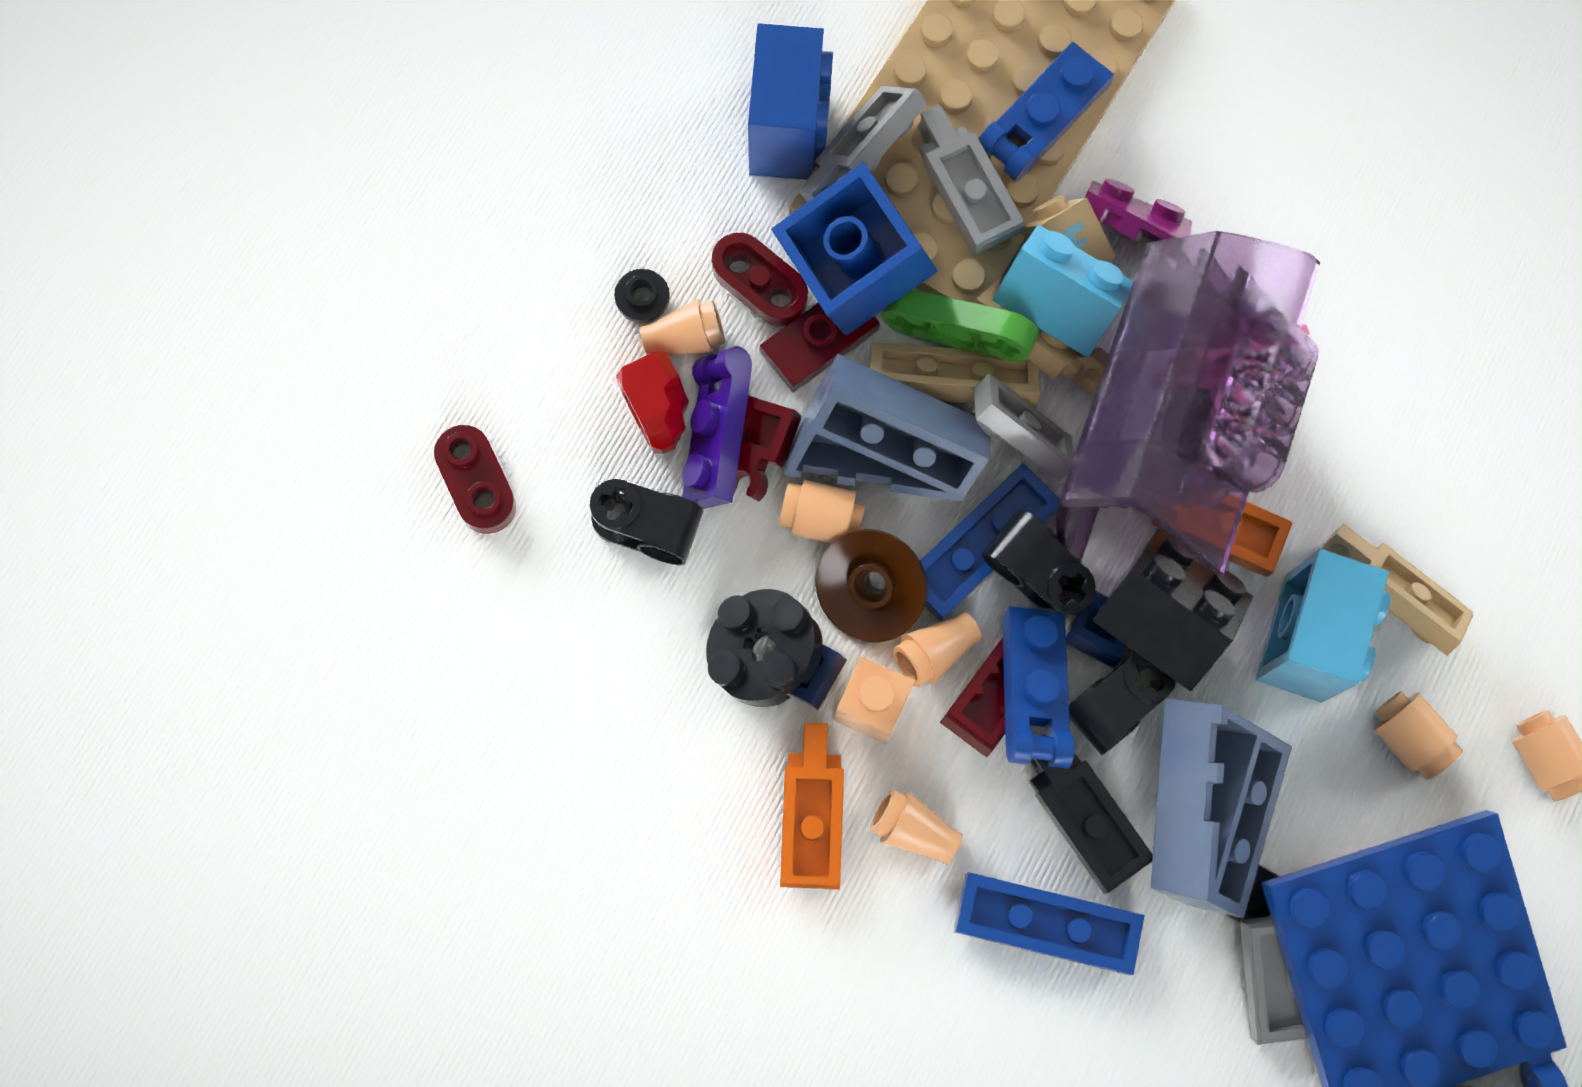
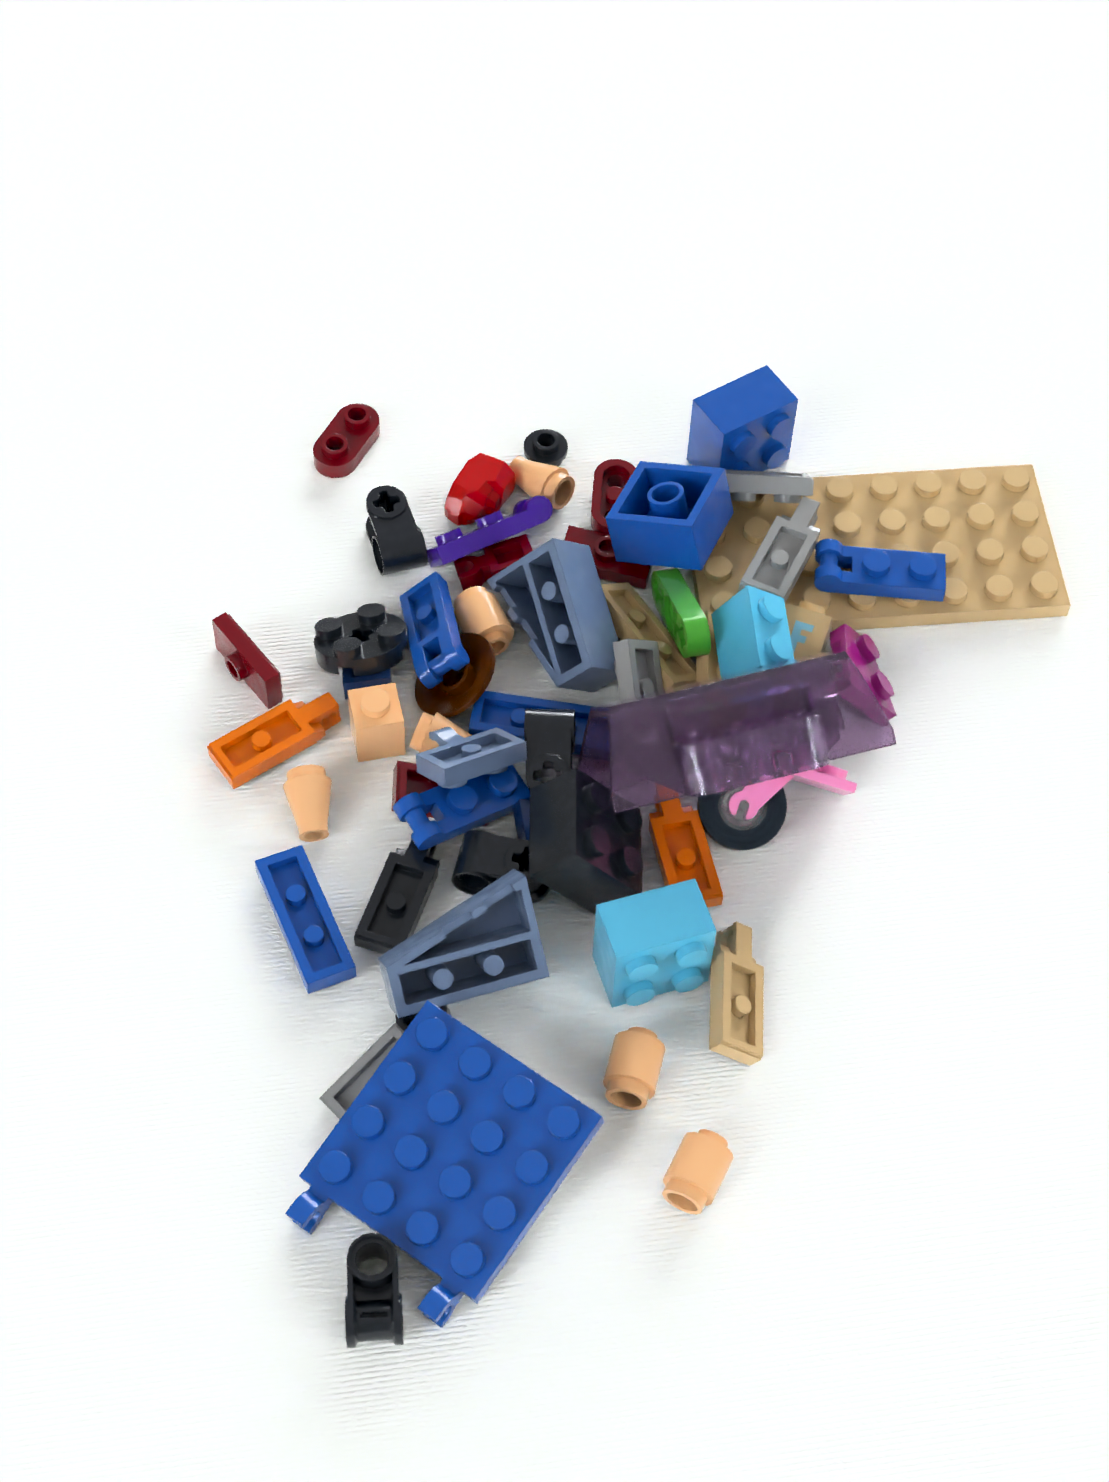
camera: 55 degrees right, 20 degrees down
none -> dark red plate [212,612,283,709]
none -> blue plate [399,571,470,689]
none -> sand blue plate [416,727,527,788]

